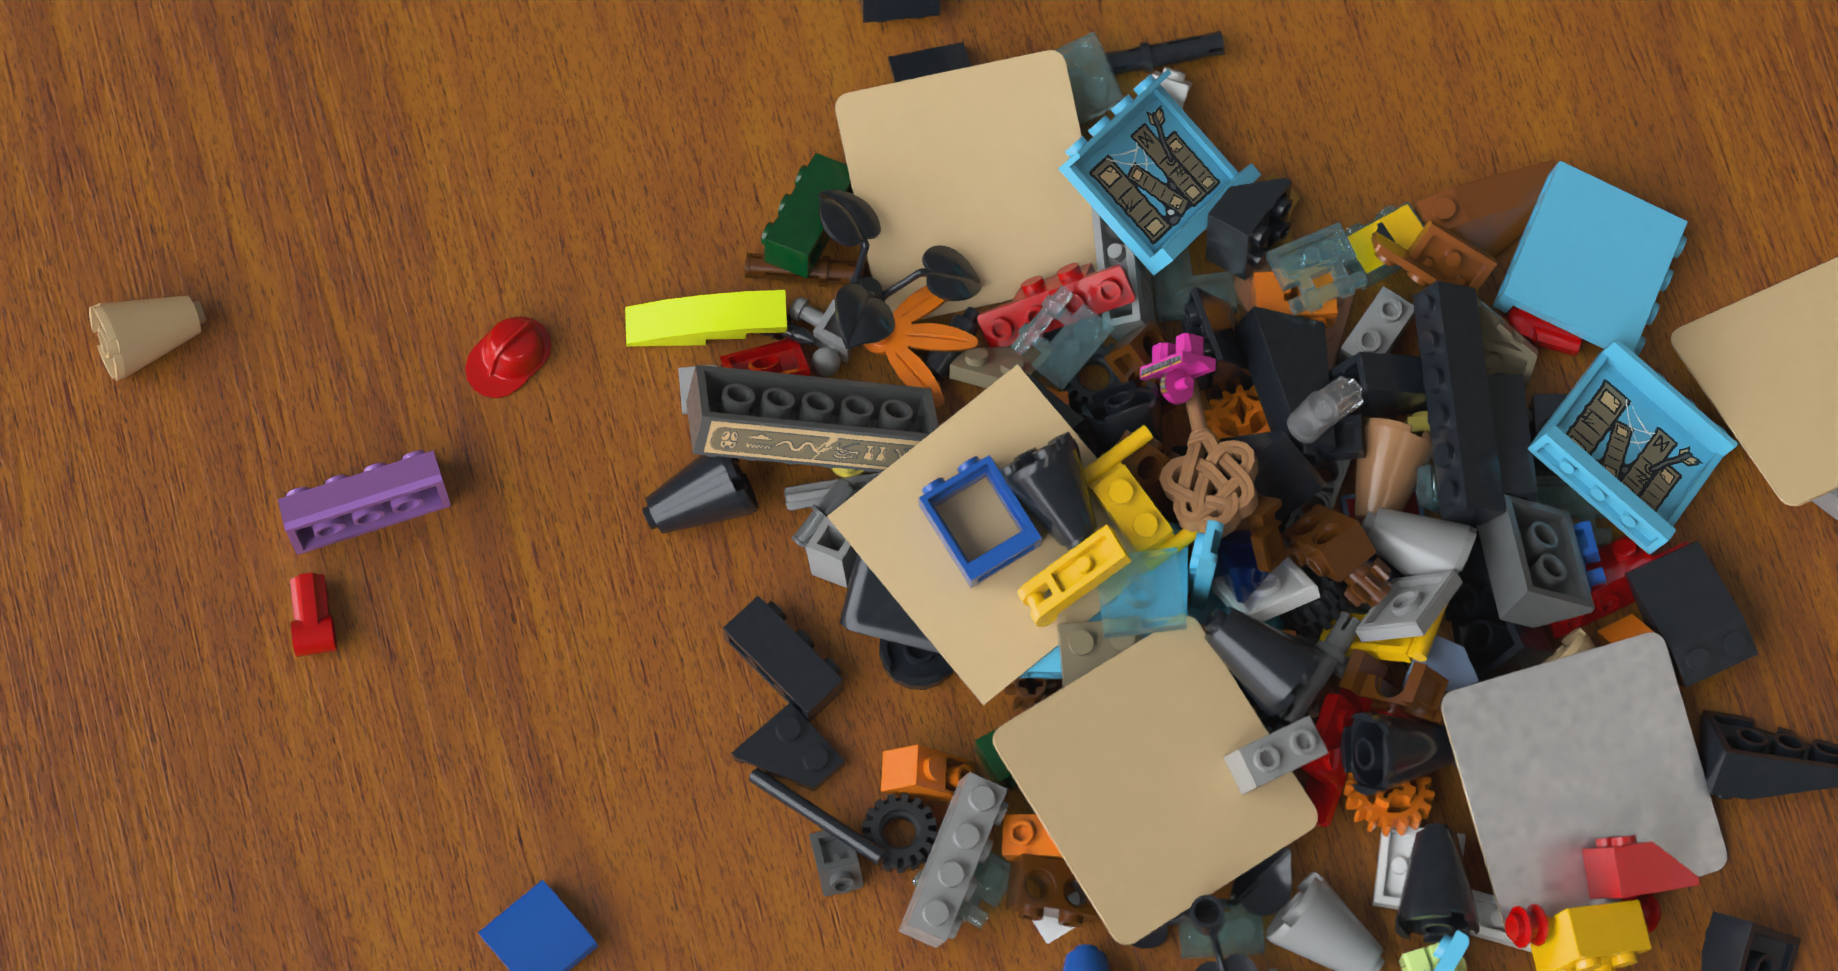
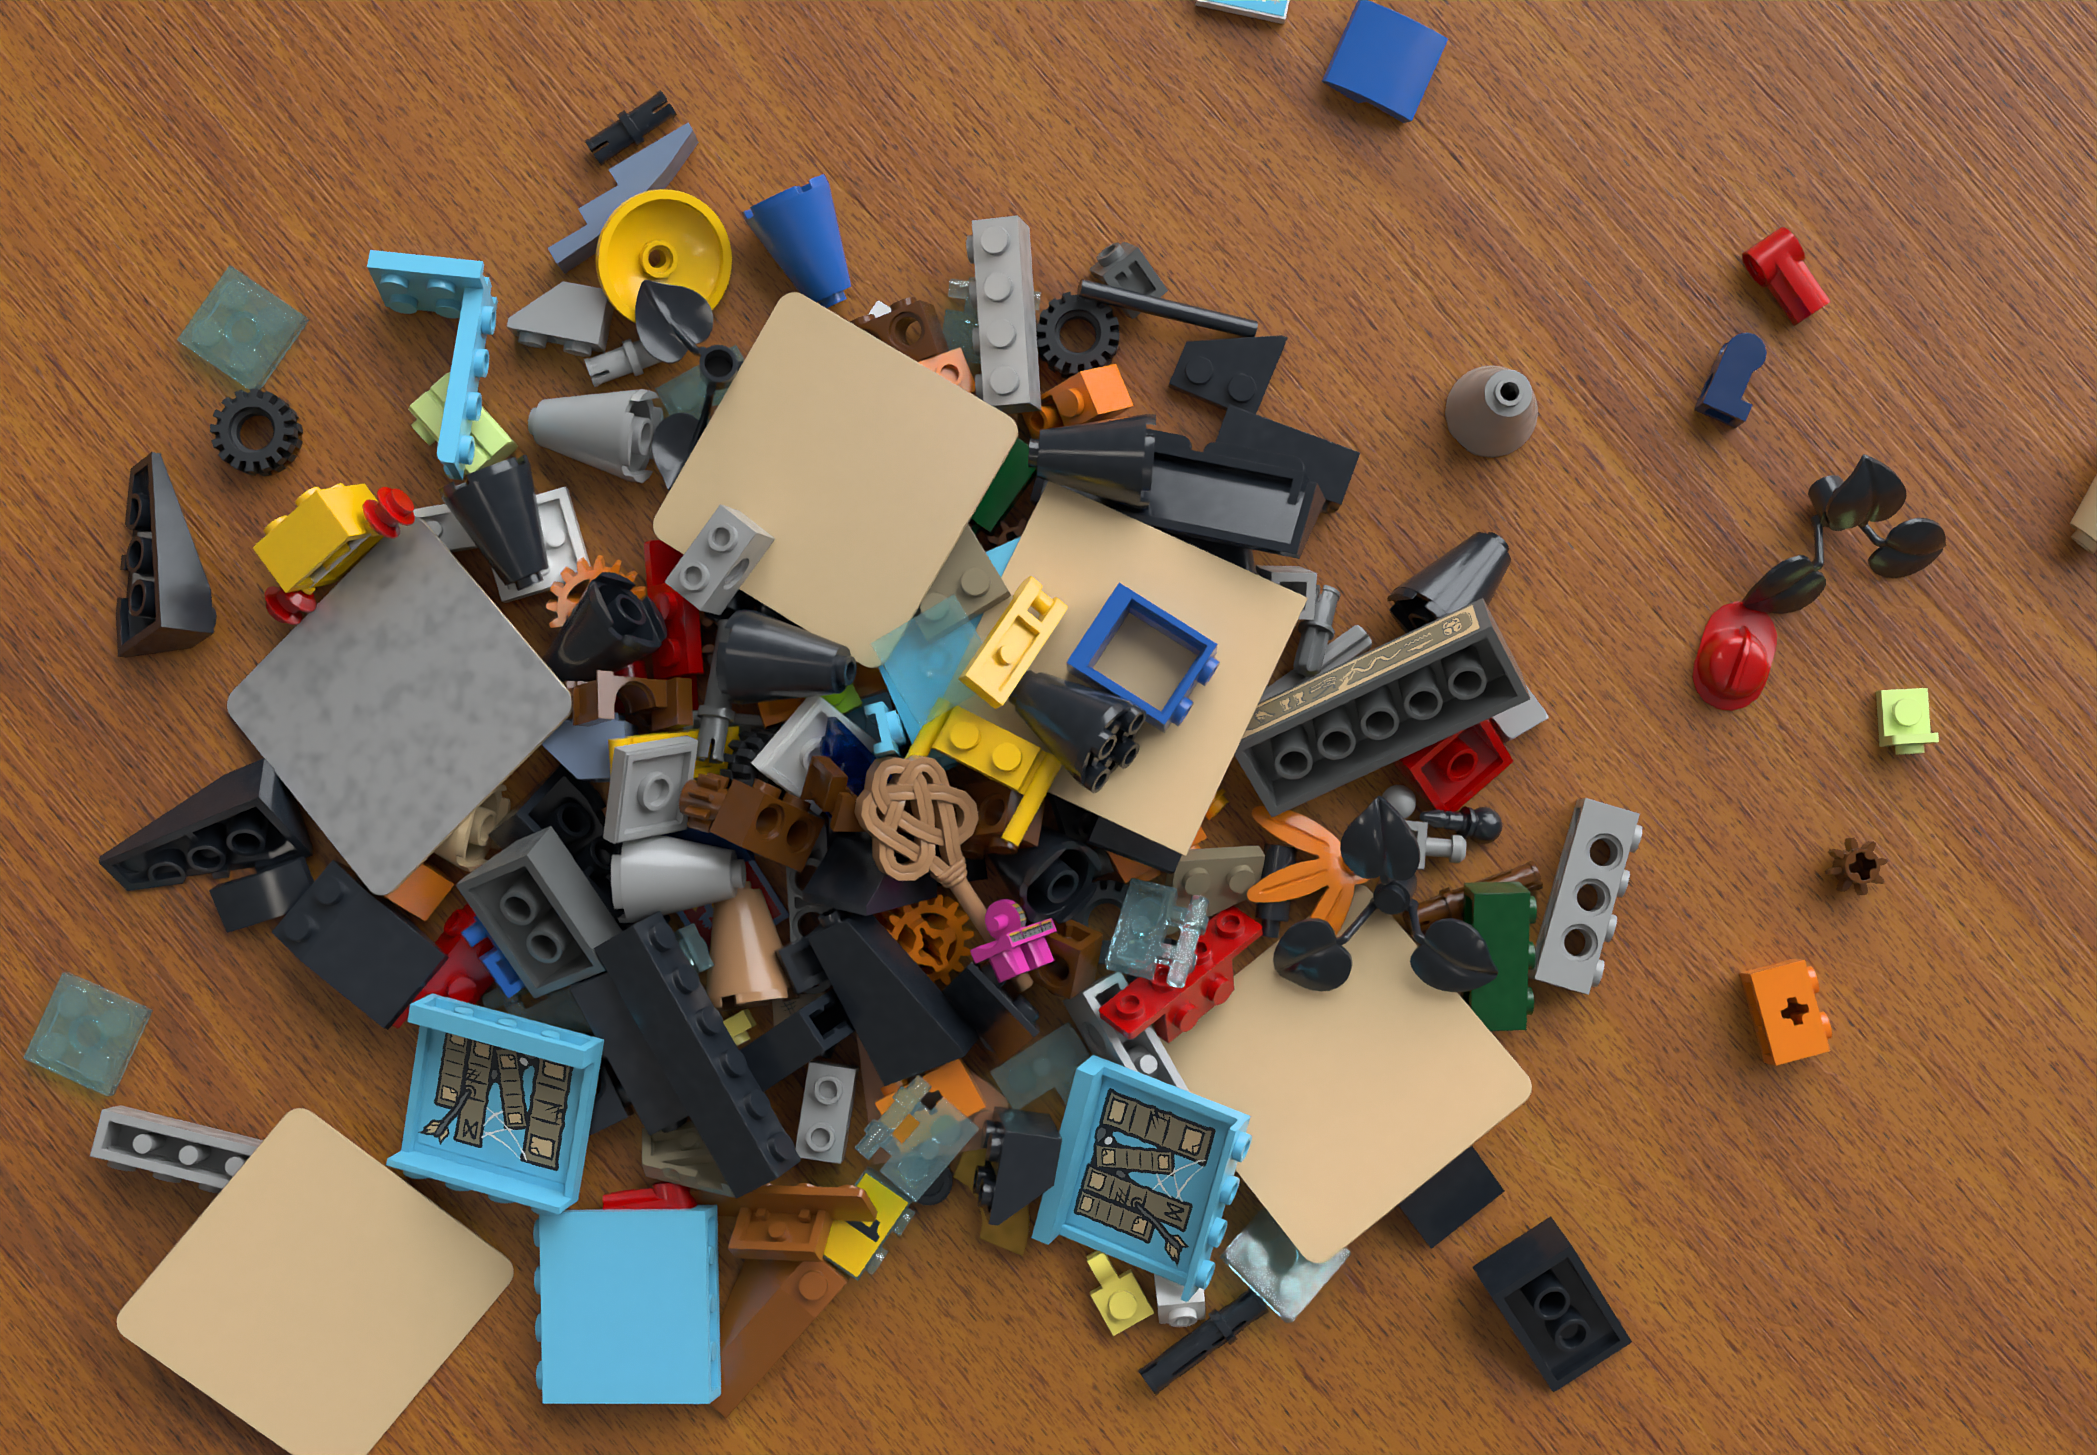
camera: 155 degrees right, 15 degrees up
medium lavender slope [278,450,451,555] -> none
neon yellow slope [625,290,787,347] -> none
clear piece [1287,376,1363,443] -> none
red slope [1582,835,1700,899] -> none
none -> black slope [209,856,314,933]
none -> black cone [1028,414,1156,510]
none -> black slope [1029,428,1326,559]
none -> light yellow plate [1086,1250,1154,1336]
none -> light grey cone [1445,365,1538,458]
none -> light grey brick [1528,798,1643,995]
none -> dark blue leg [1694,332,1767,428]
none -> orange brick [1739,959,1832,1066]
none -> black plant [1742,454,1946,614]
none -> reddish brown gear [1825,838,1888,895]
none -> yellowish green bracket [1876,688,1939,755]

